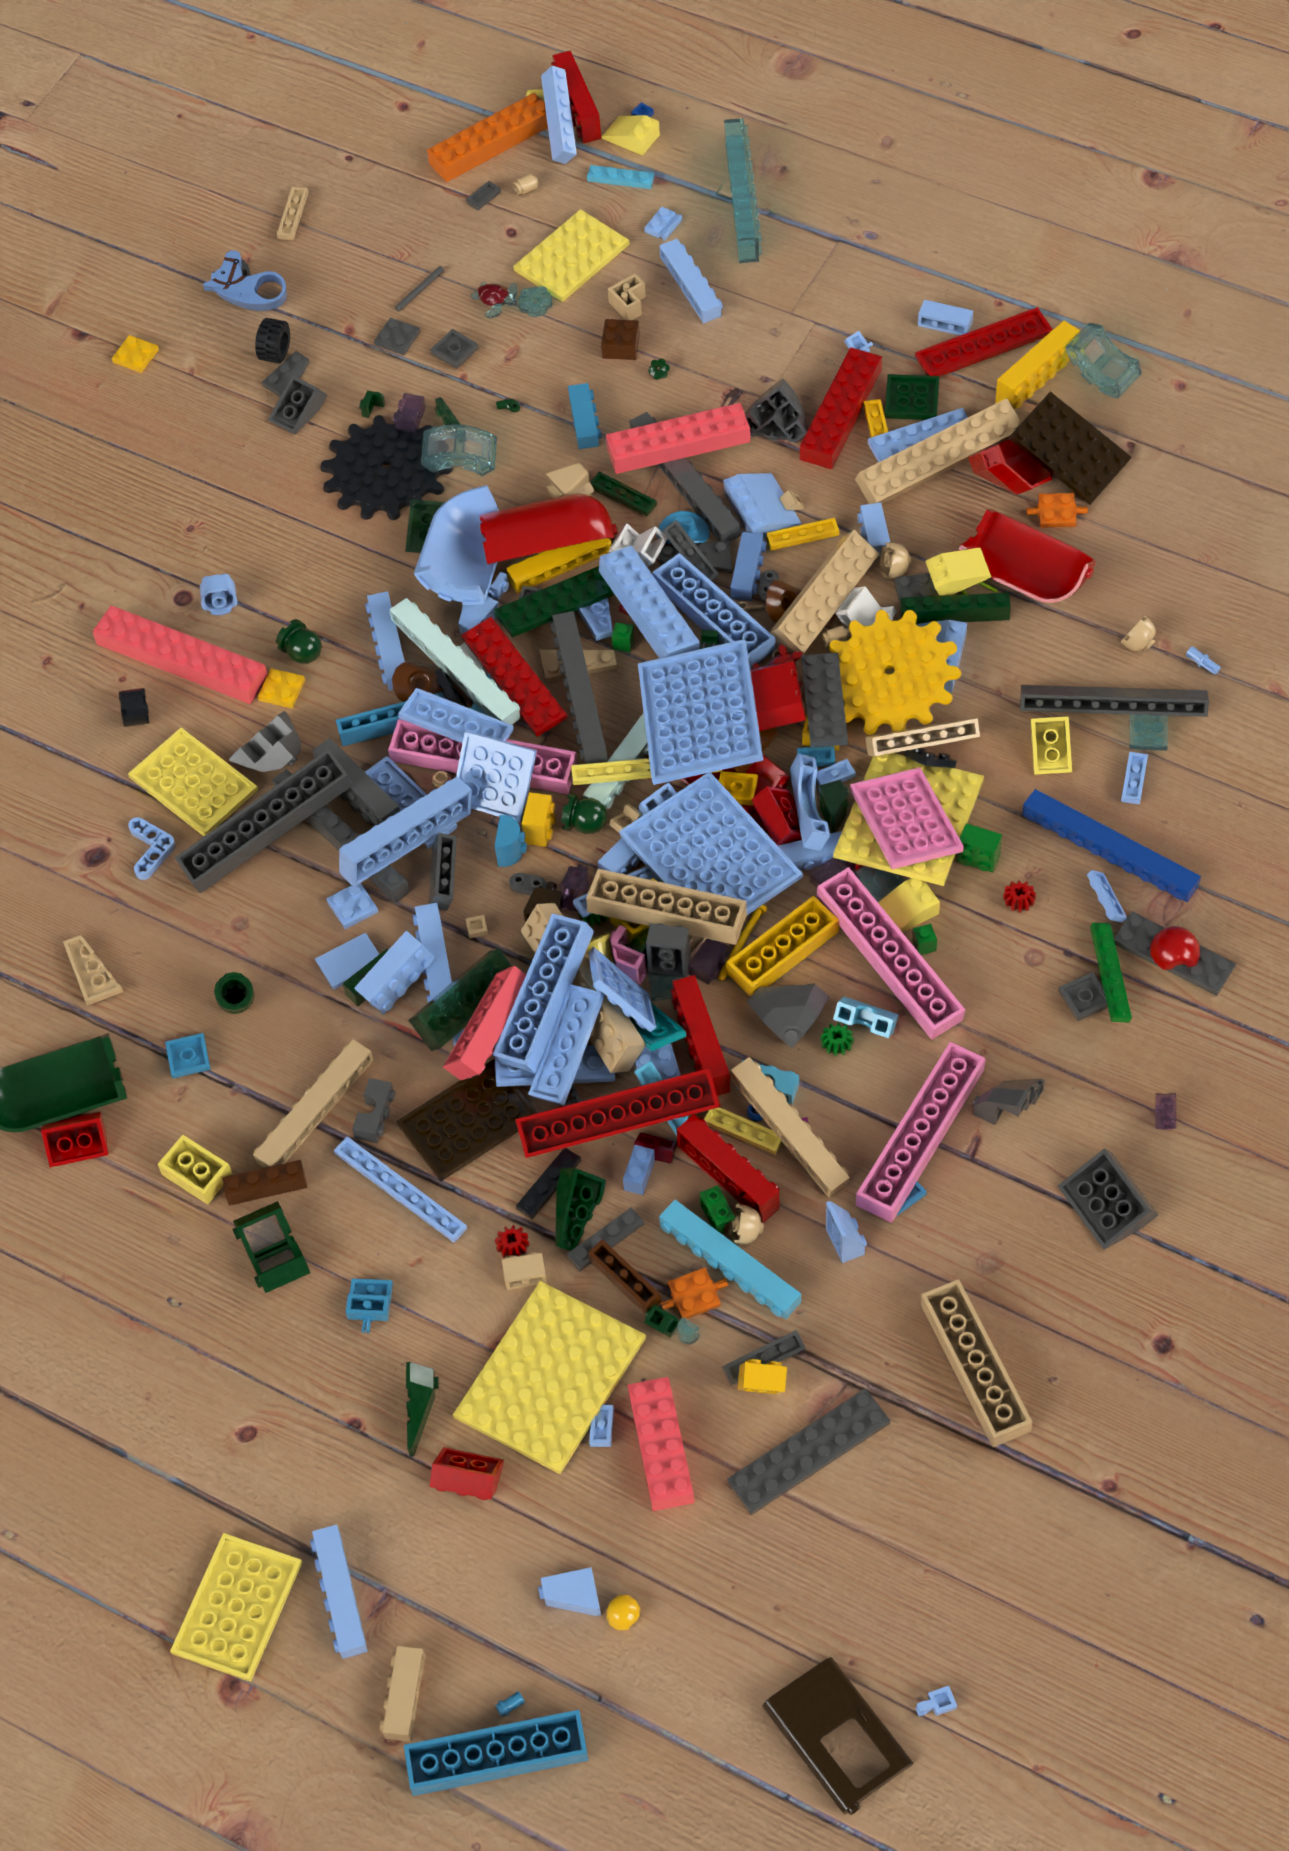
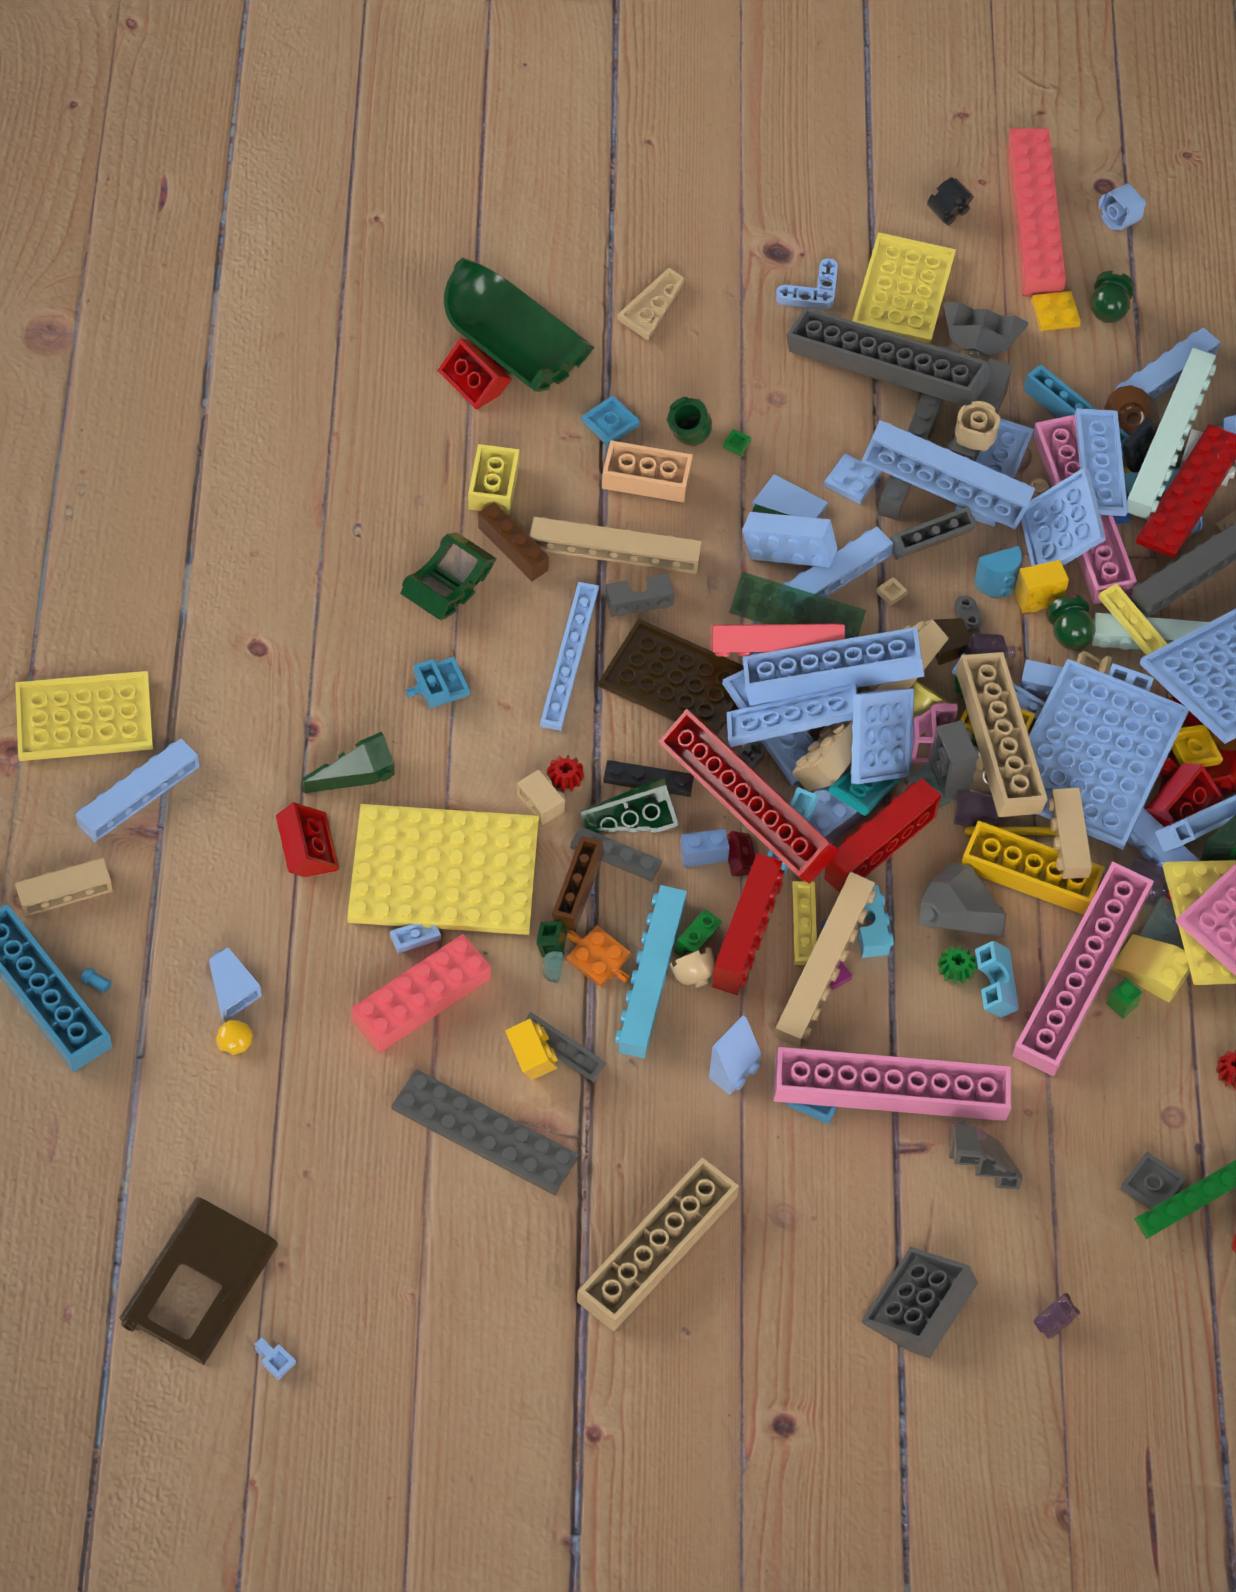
camera: 55 degrees right, 0 degrees up
none -> light nougat brick [602,440,693,503]
none -> green plate [723,429,751,456]
none -> tan brick [955,401,1000,451]
none -> tan brick [1047,788,1092,879]

